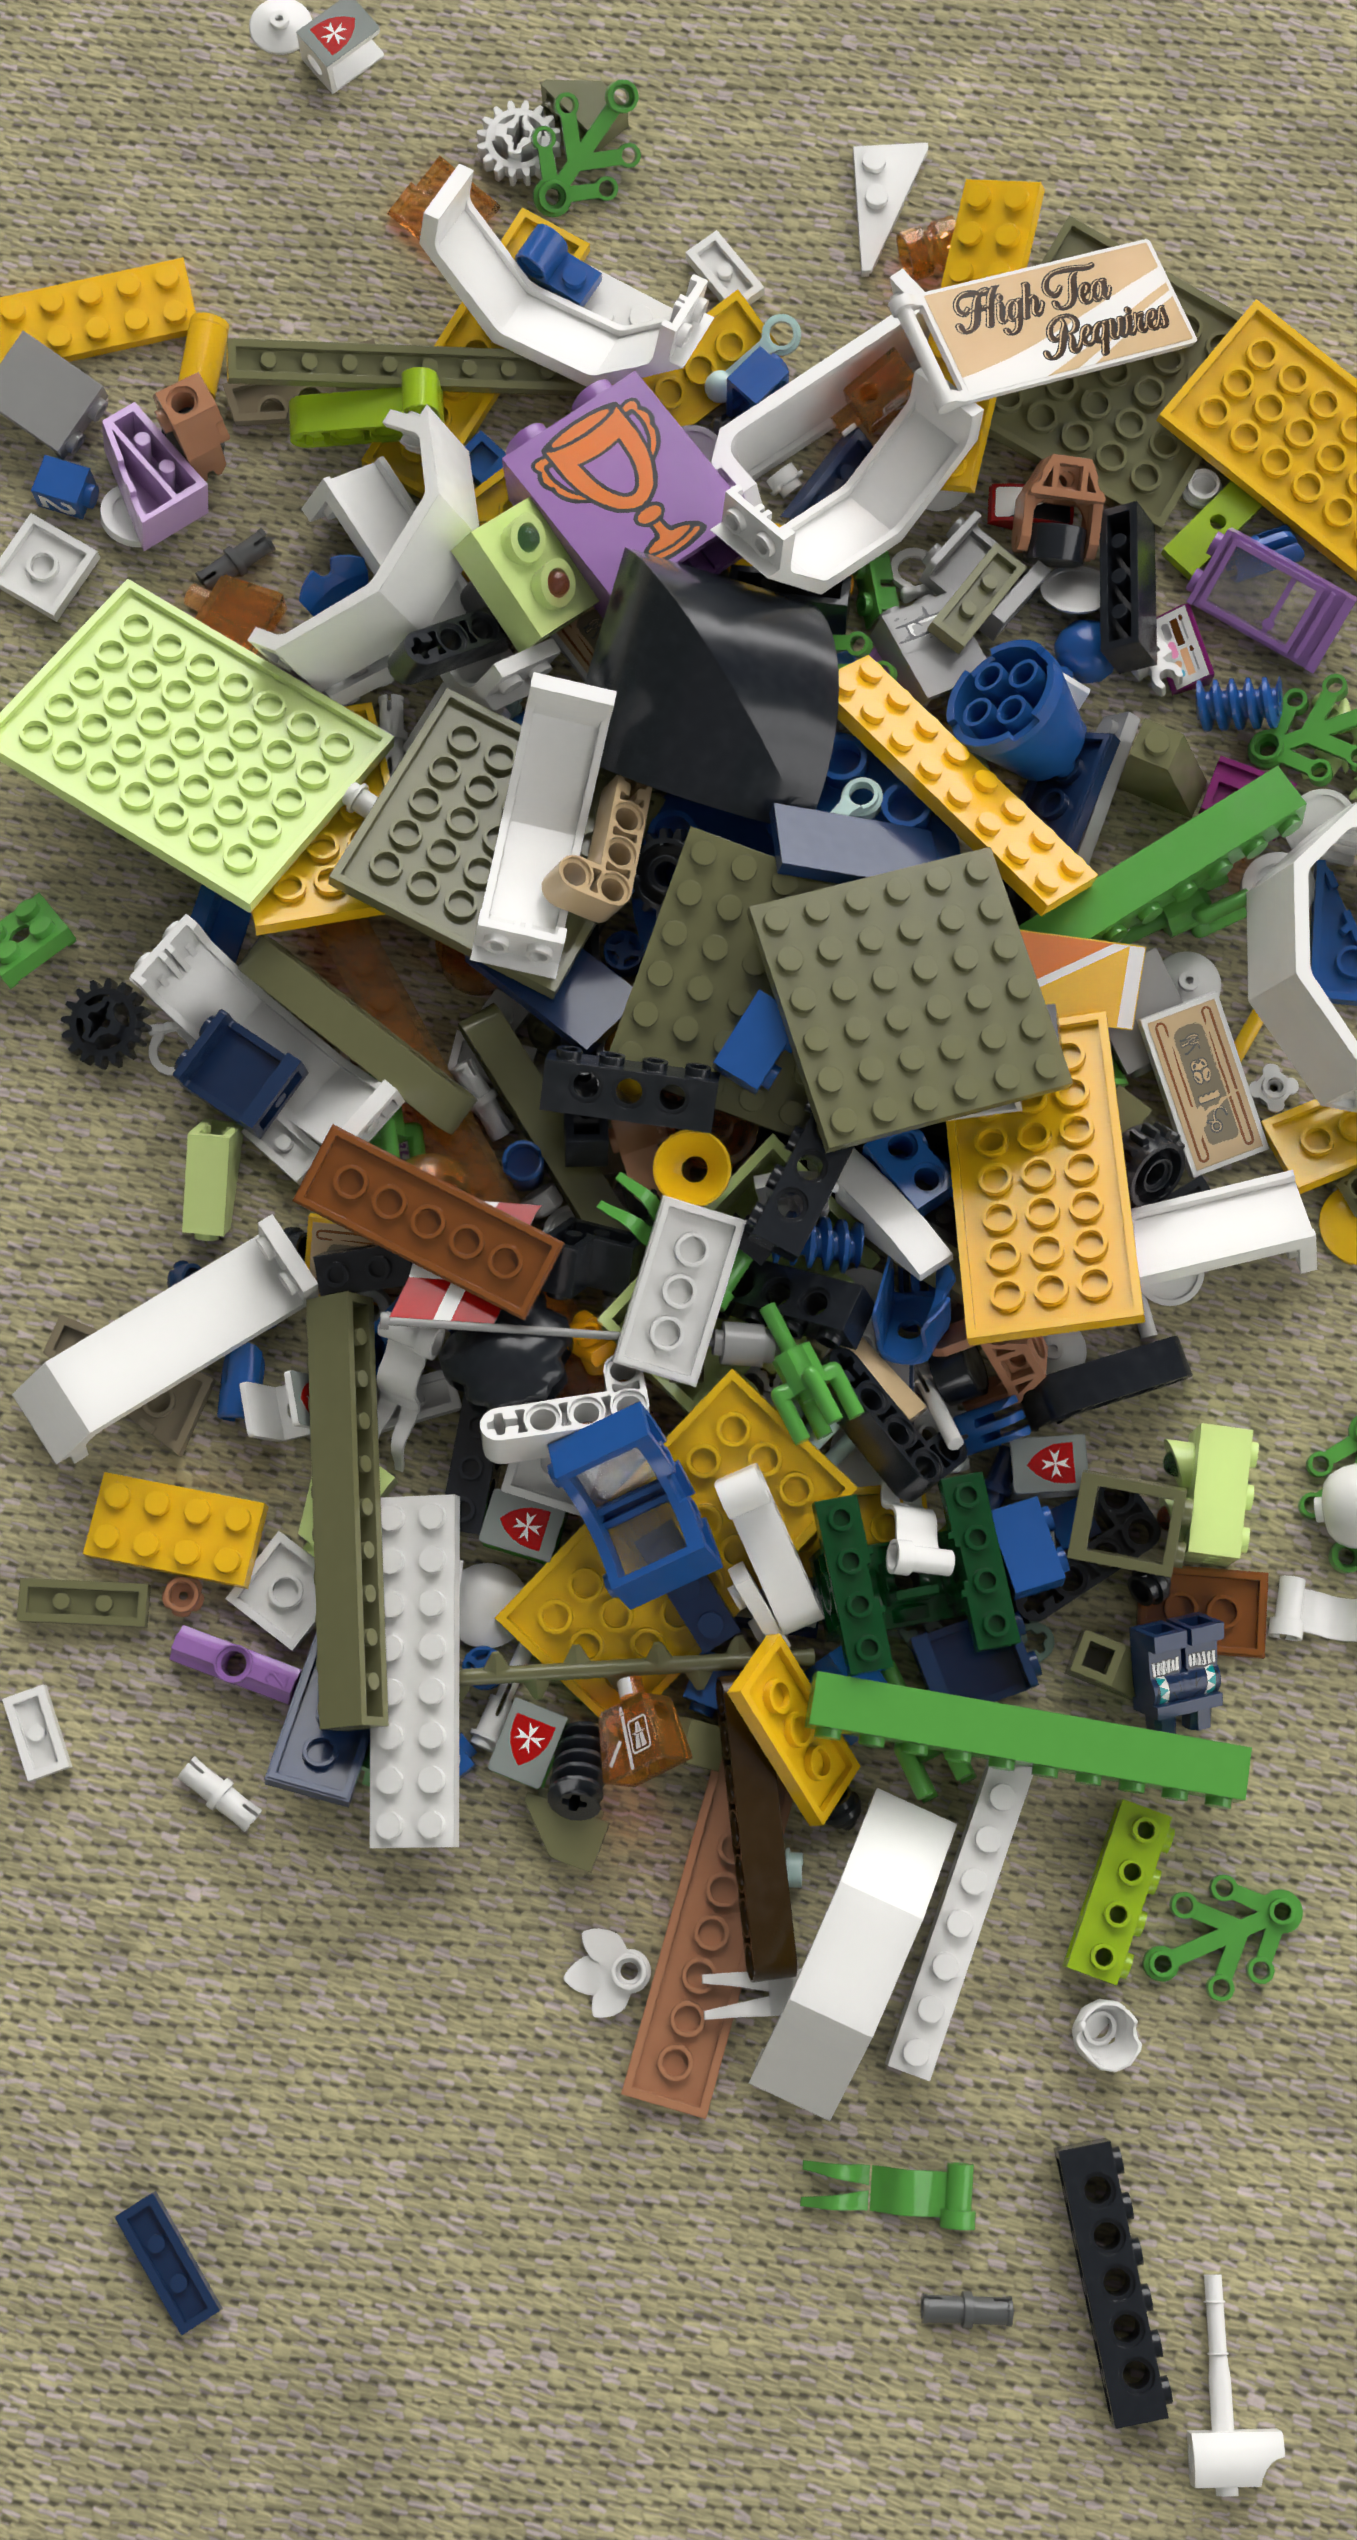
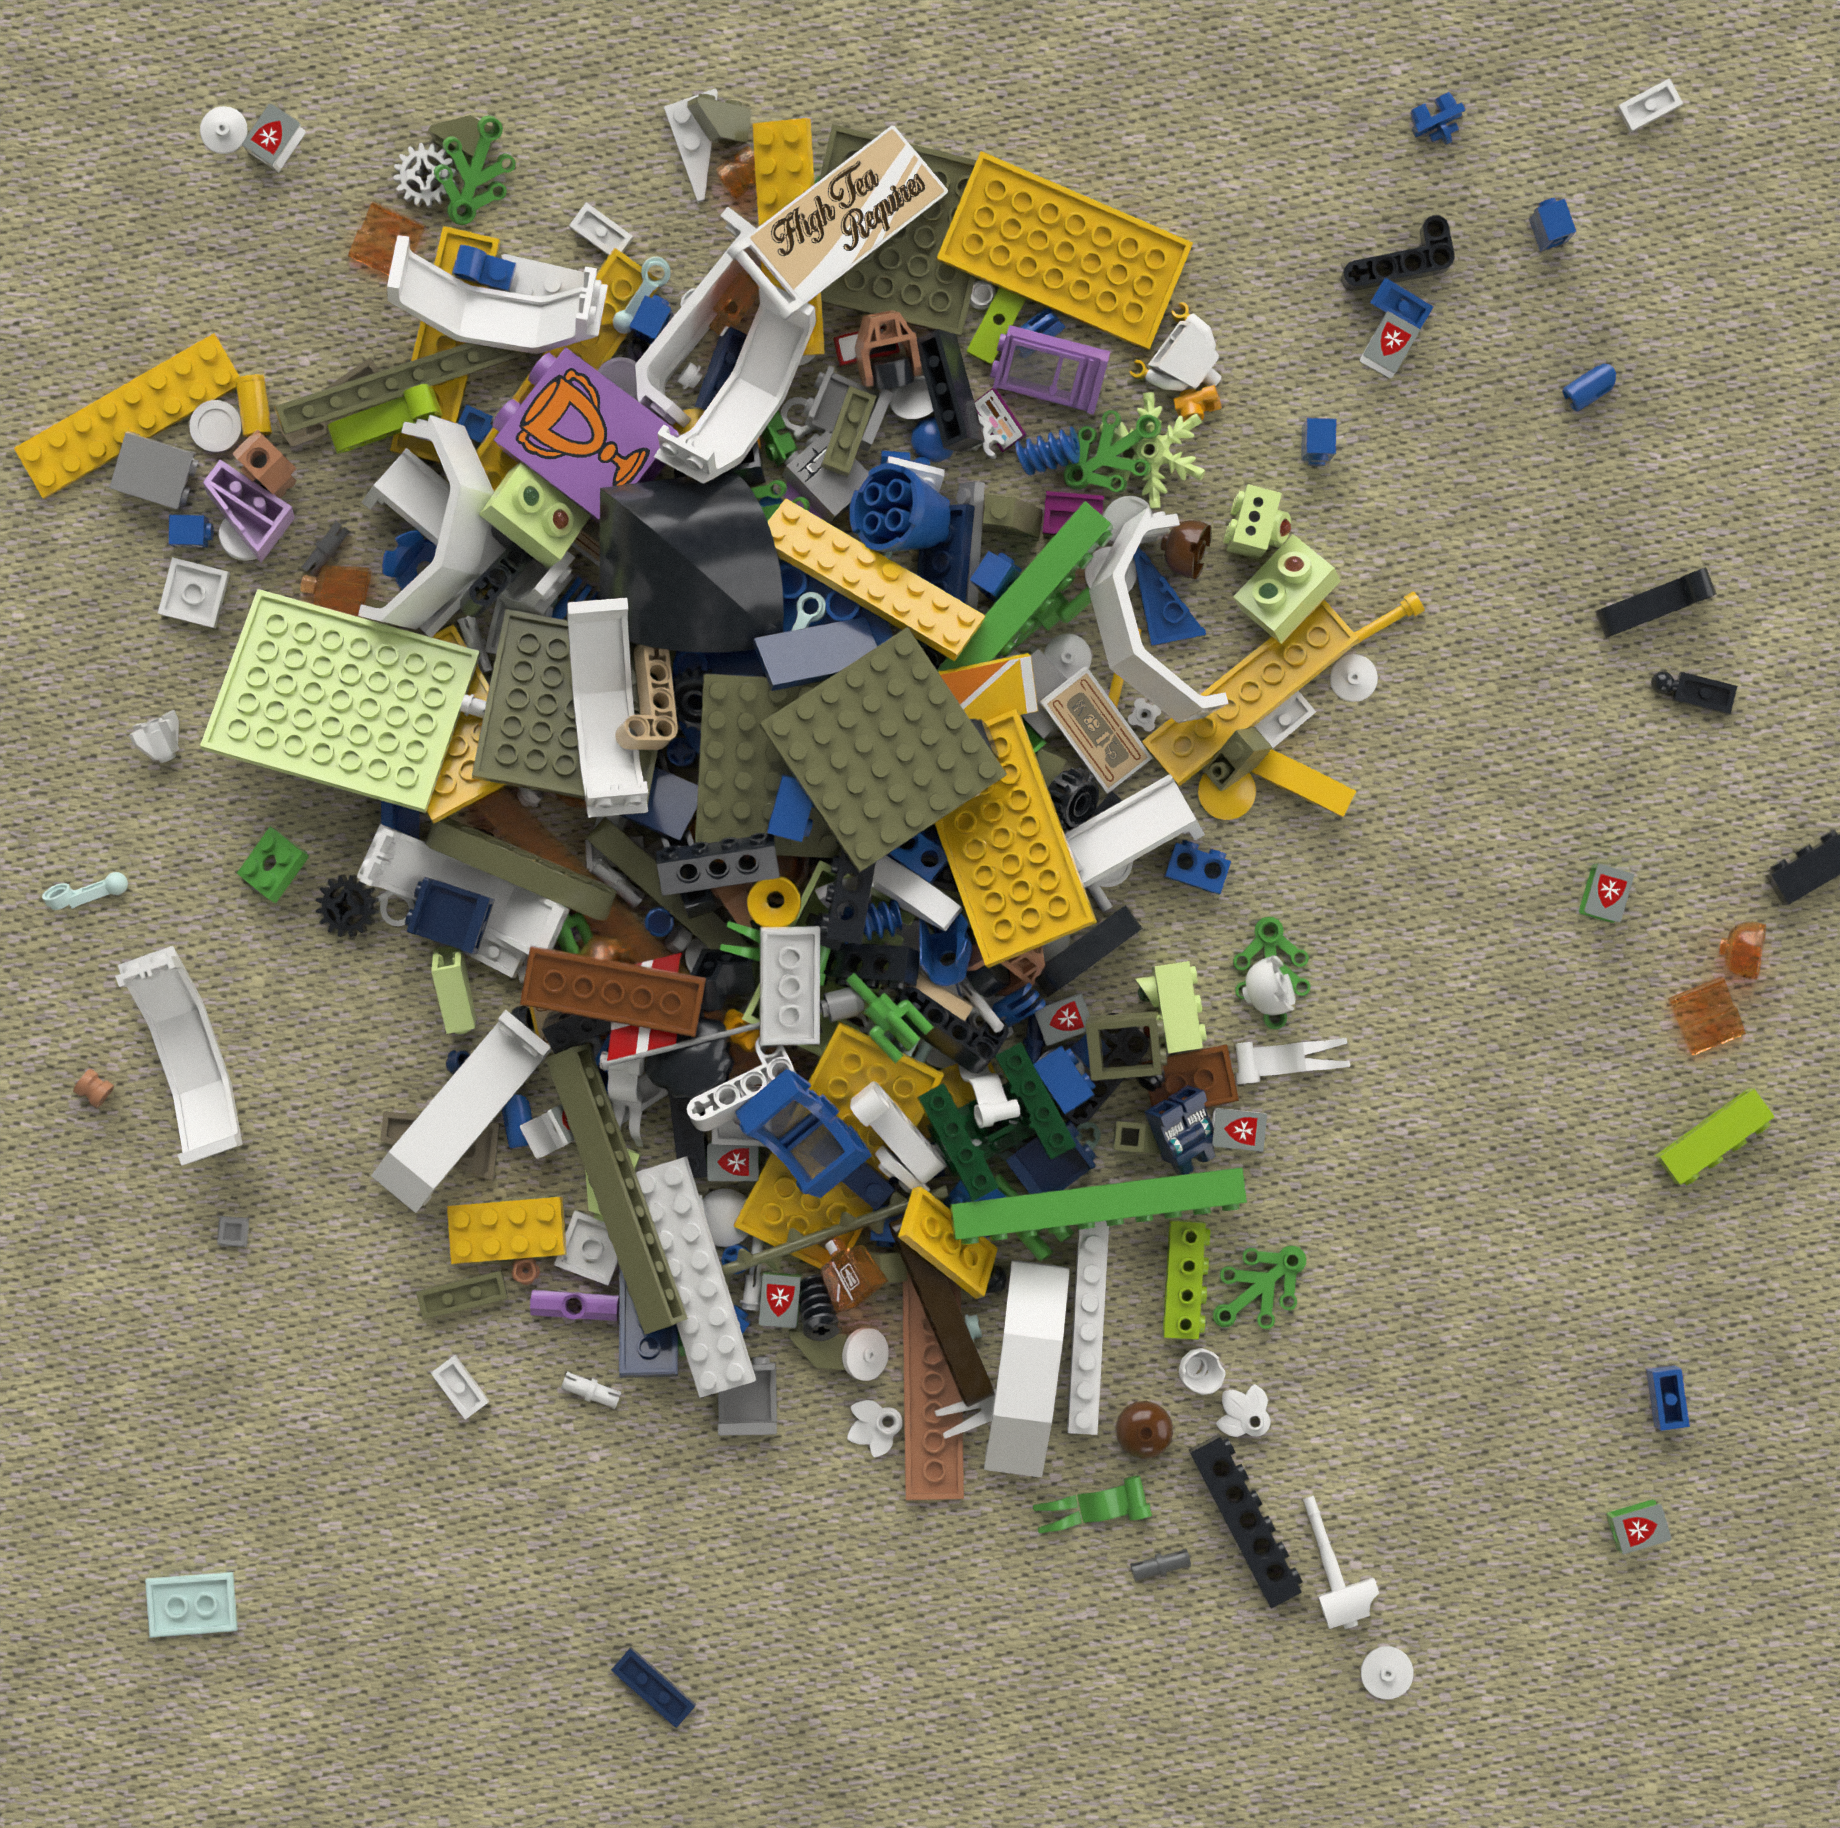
camera: 15 degrees left, 10 degrees up
none -> white piece [189,400,242,453]
none -> white plate [517,787,544,807]
none -> olive slope [687,94,752,147]
none -> light grey panel [718,1356,777,1436]
none -> white piece [842,1328,889,1381]
none -> blue brick [970,551,1022,603]
none -> reddish brown cylinder [1115,1400,1173,1459]
none -> blue brick [1164,840,1231,895]
none -> light grey piece [1212,1108,1267,1152]
none -> white plate [1216,1384,1271,1437]

